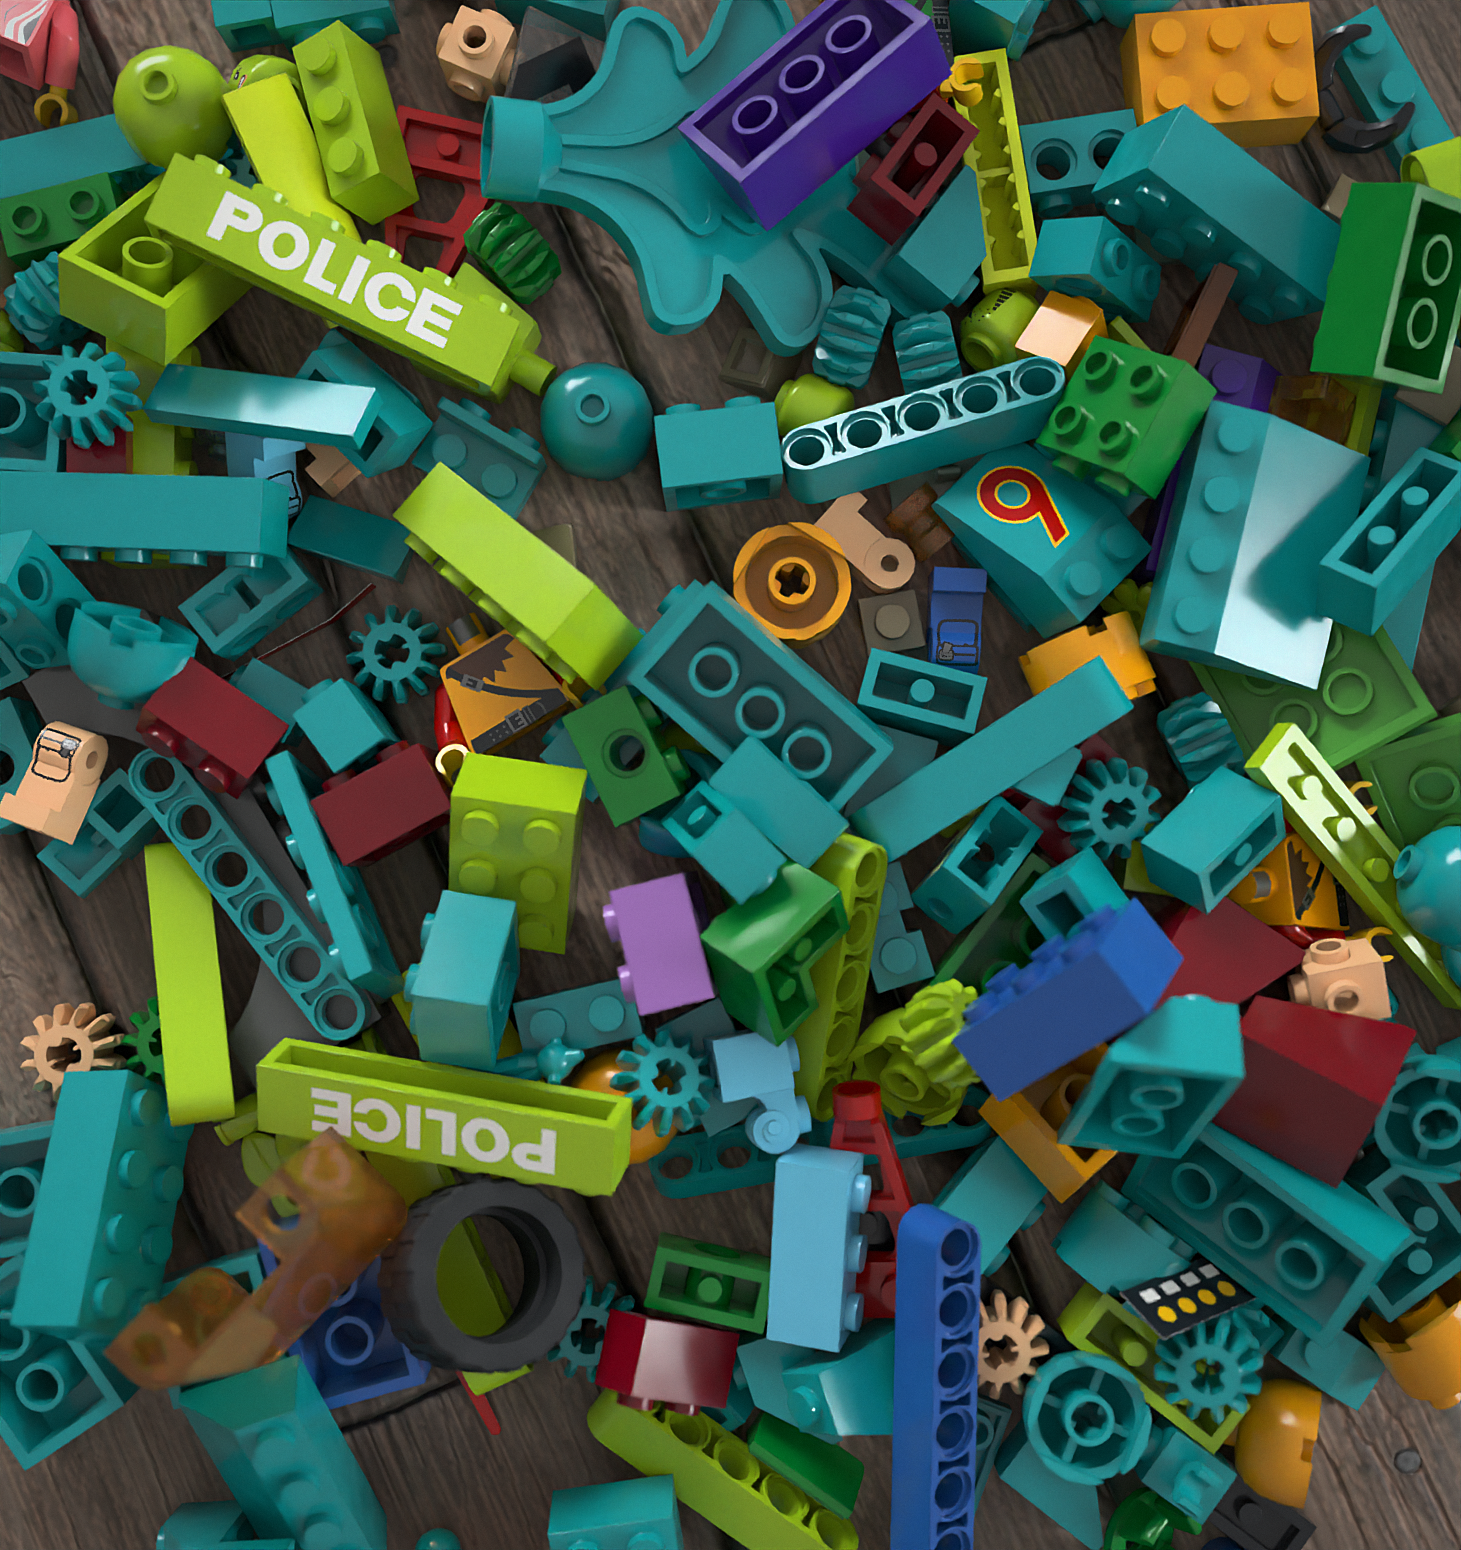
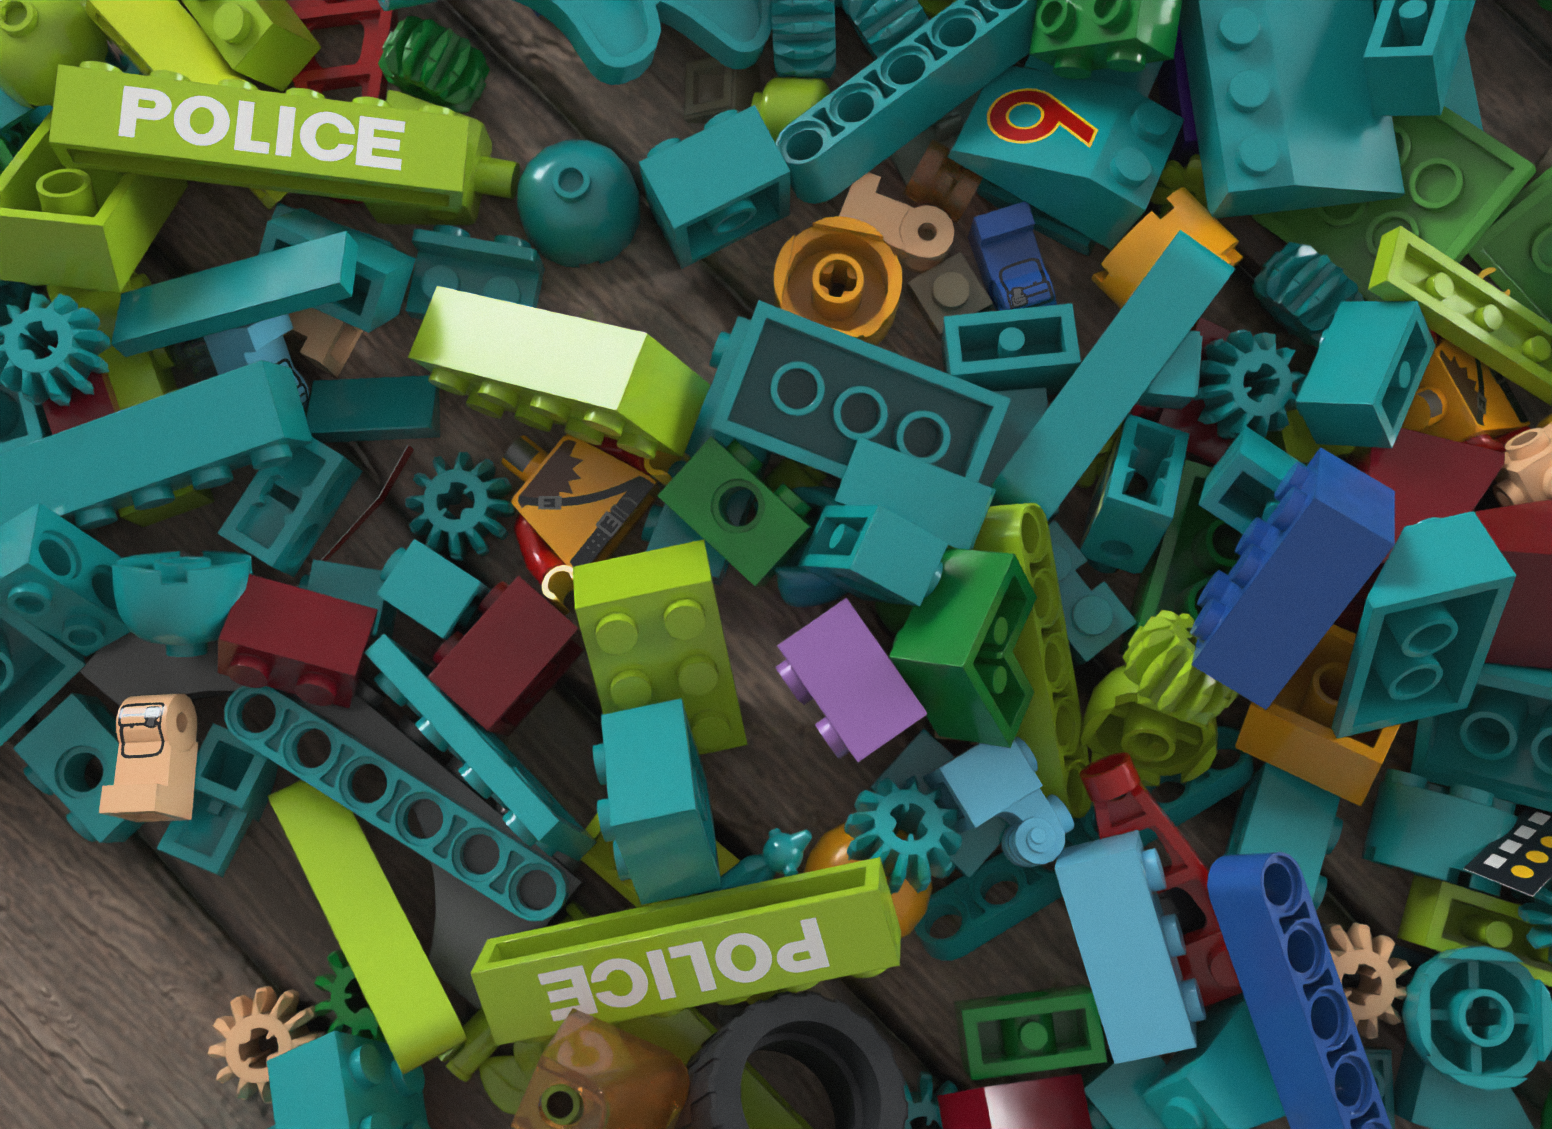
camera: 20 degrees left, 5 degrees down
teal brick [512,976,646,1055] -> none

